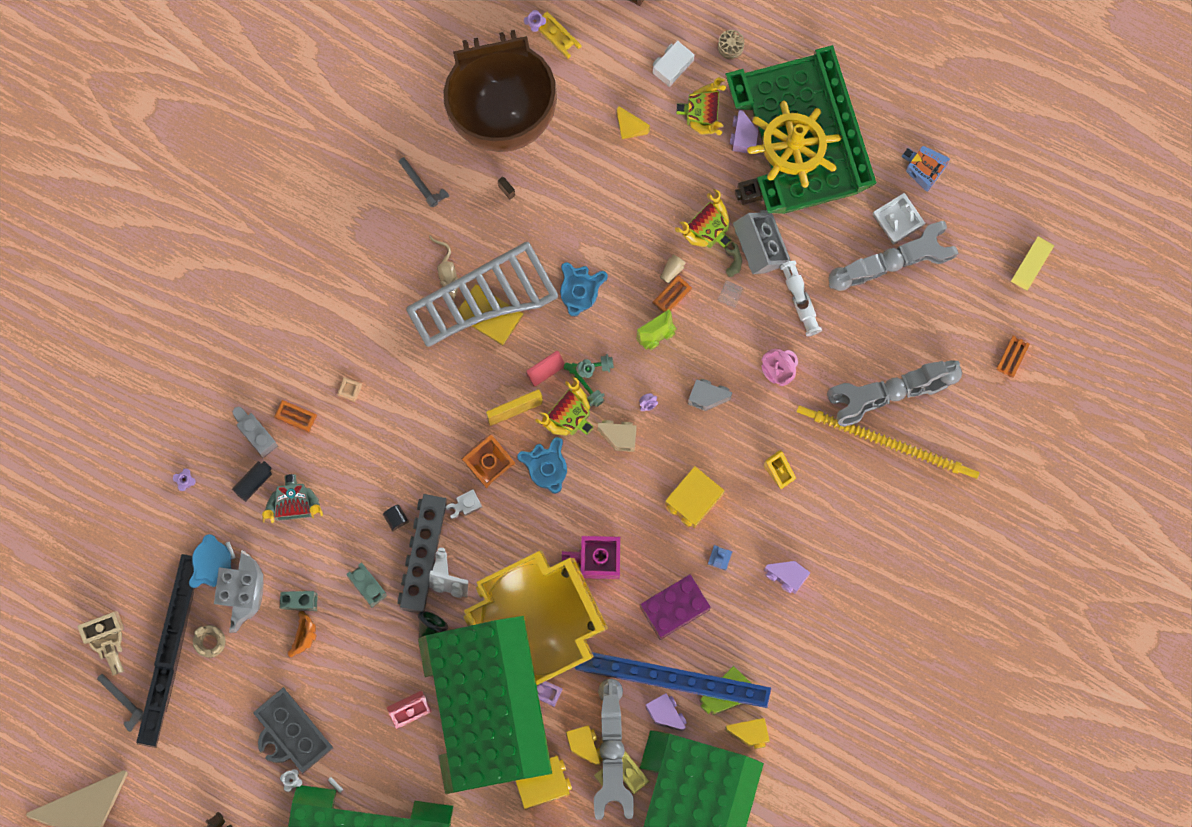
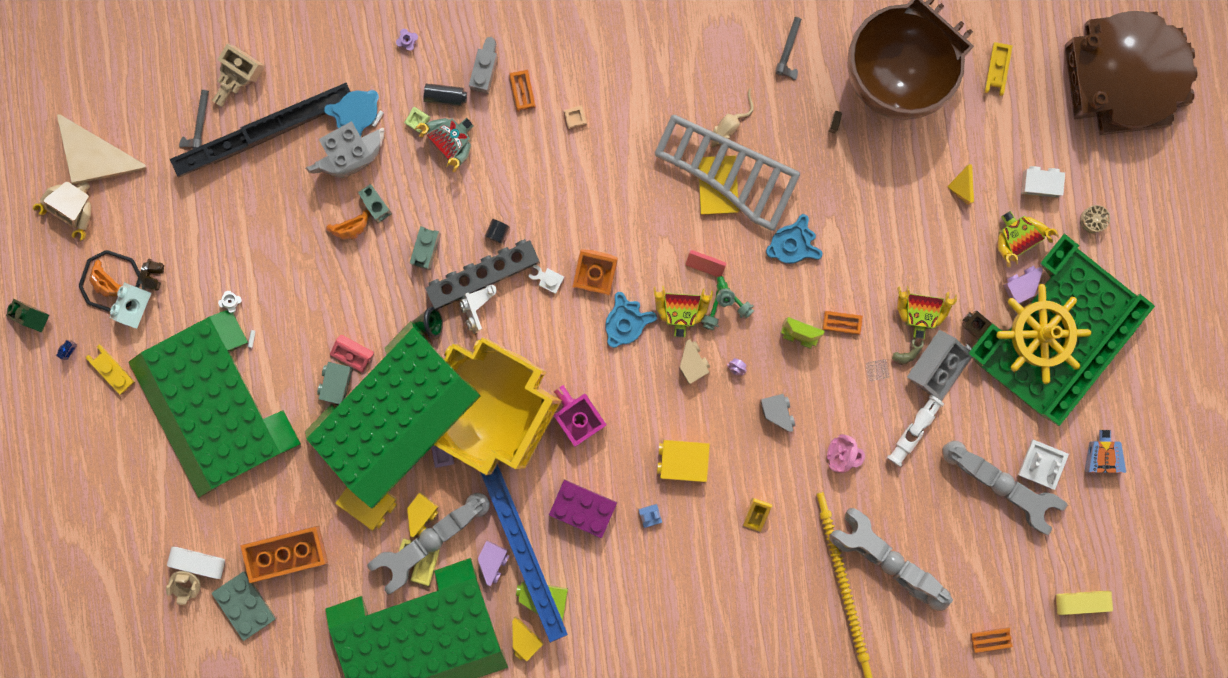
camera: 55 degrees right, 10 degrees up
tan piece [193,625,226,658] -> none
dark grey plate [253,687,333,773] -> none
yellow tile [486,389,543,426] -> none
lavender plate [524,10,546,32] -> none
tan cone [660,254,685,283] -> none
lavender slope [764,561,810,594] -> none
none -> sand green brick [317,362,353,404]
none -> yellowish green tile [404,107,431,133]

